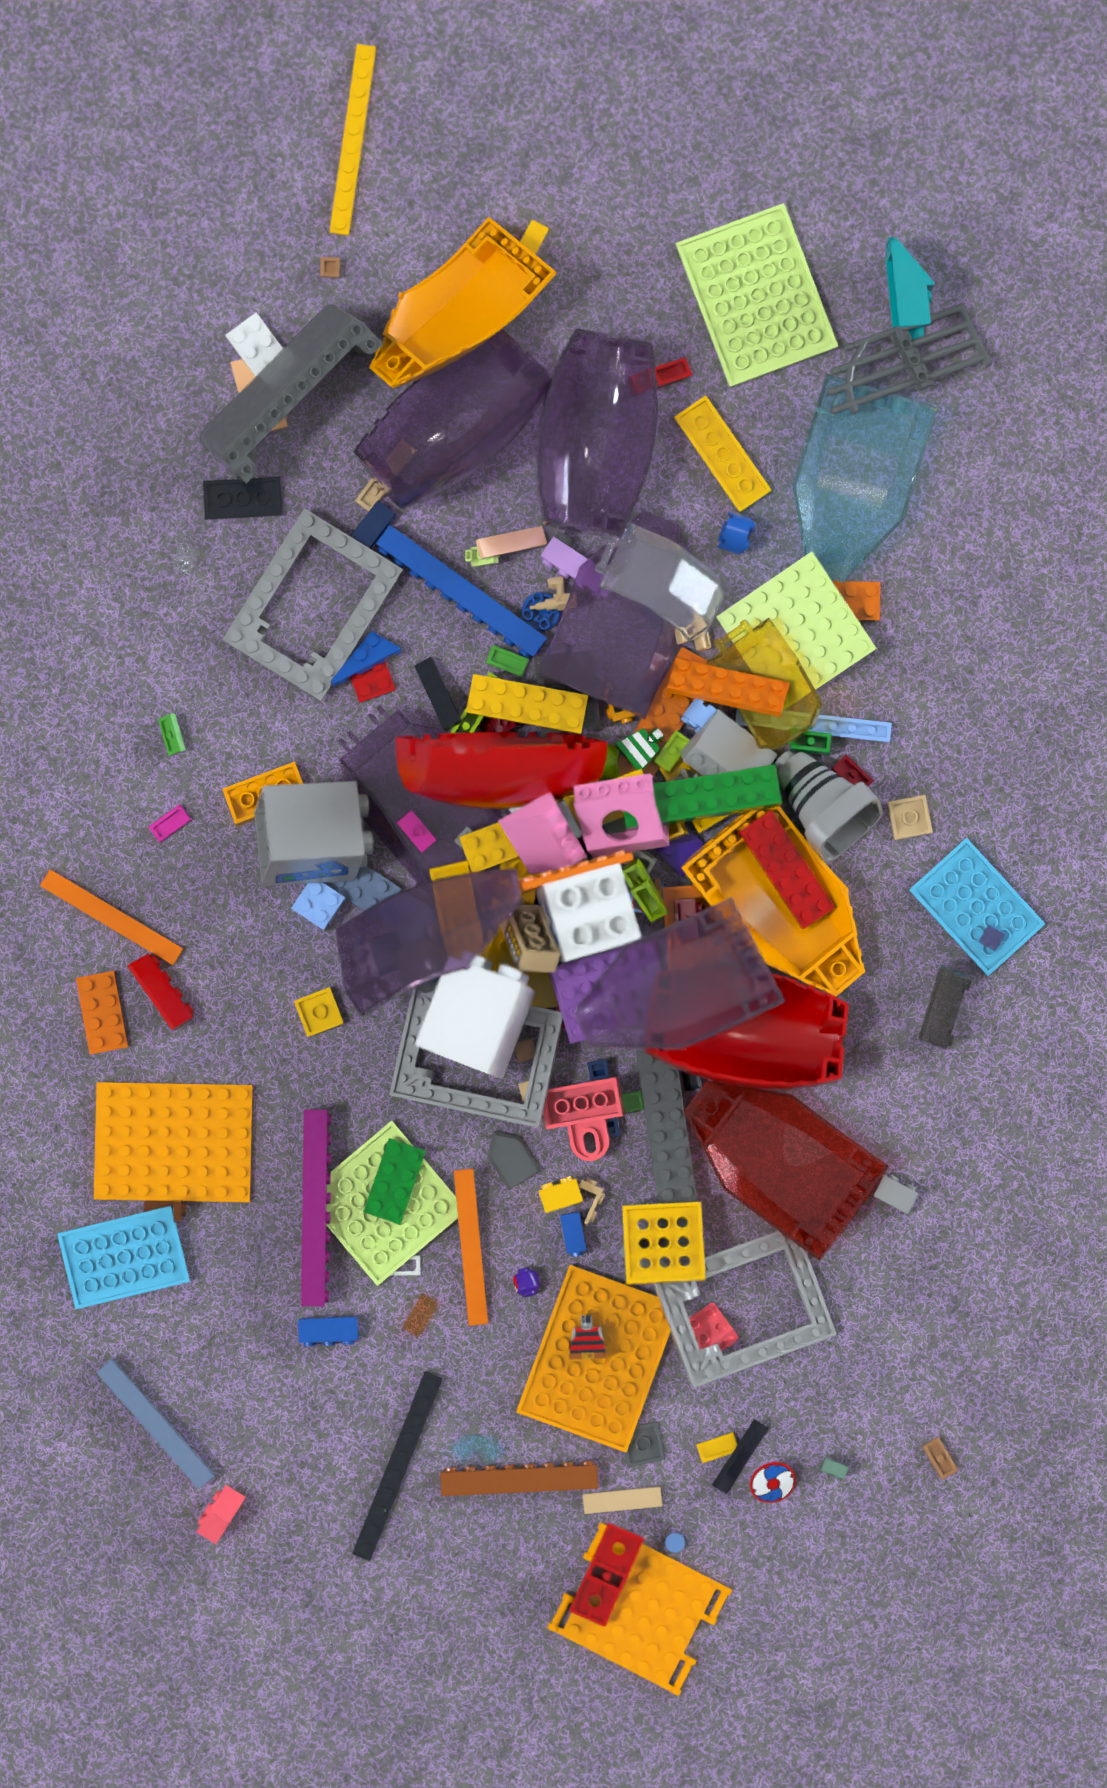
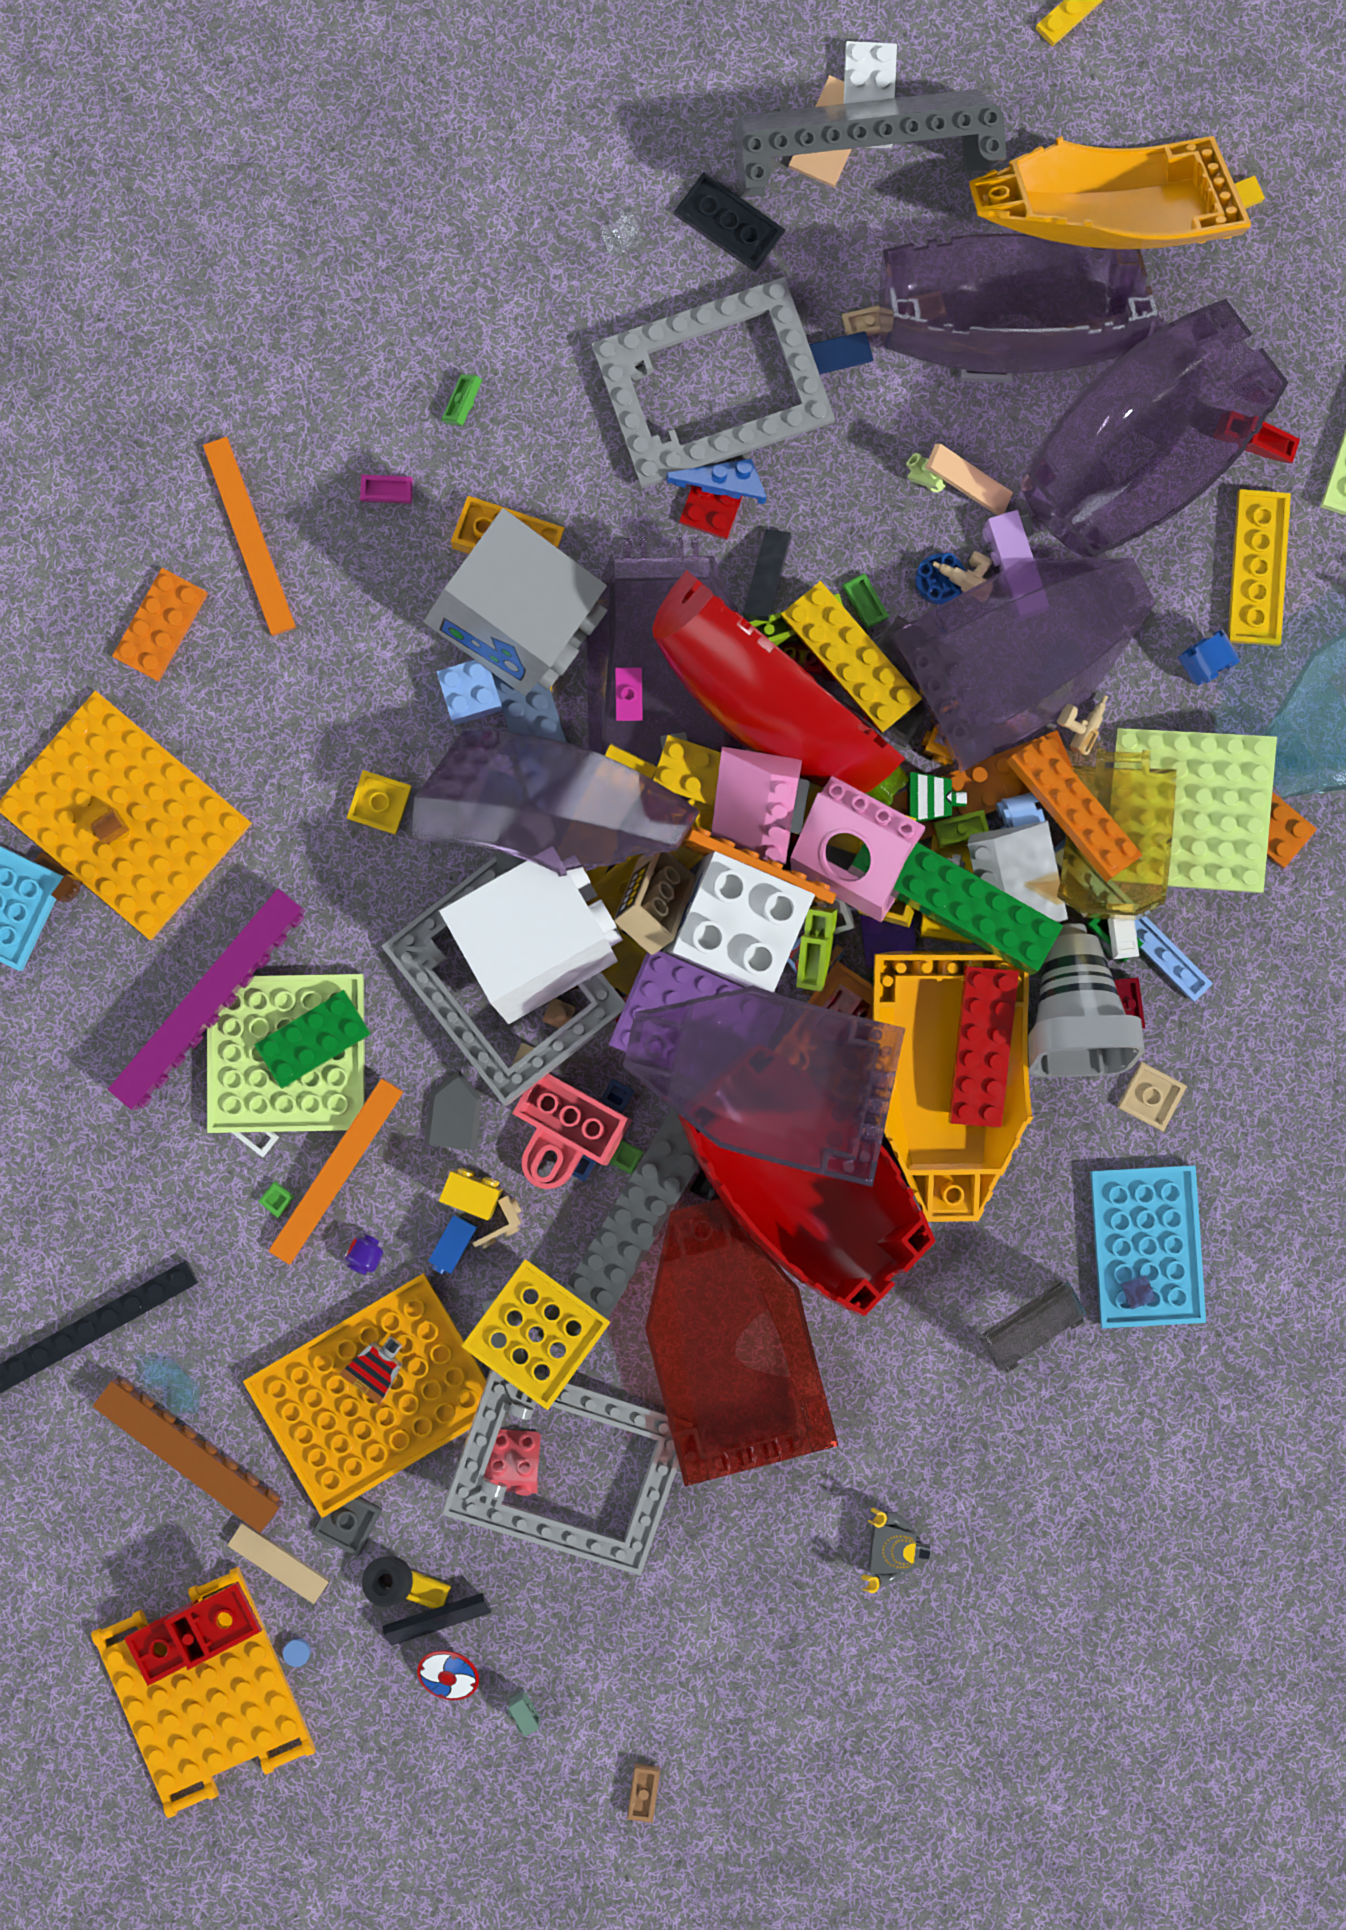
camera: 35 degrees right, 0 degrees up
red slope [127,953,194,1031] -> none
blue brick [298,1316,358,1346] -> none
medium nougat plate [320,257,340,278] -> none
blue brick [376,525,547,659] -> none
clear orange tile [402,1294,438,1337] -> none
clear windscreen [594,523,725,641] -> none
light grey brick [872,1174,919,1214] -> none
none -> dark orange brick [91,808,130,845]
none -> bright green tile [258,1181,296,1218]
none -> black tyre [362,1556,413,1607]
none -> dark grey torso [861,1508,930,1593]
none -> white tile [1106,905,1139,959]

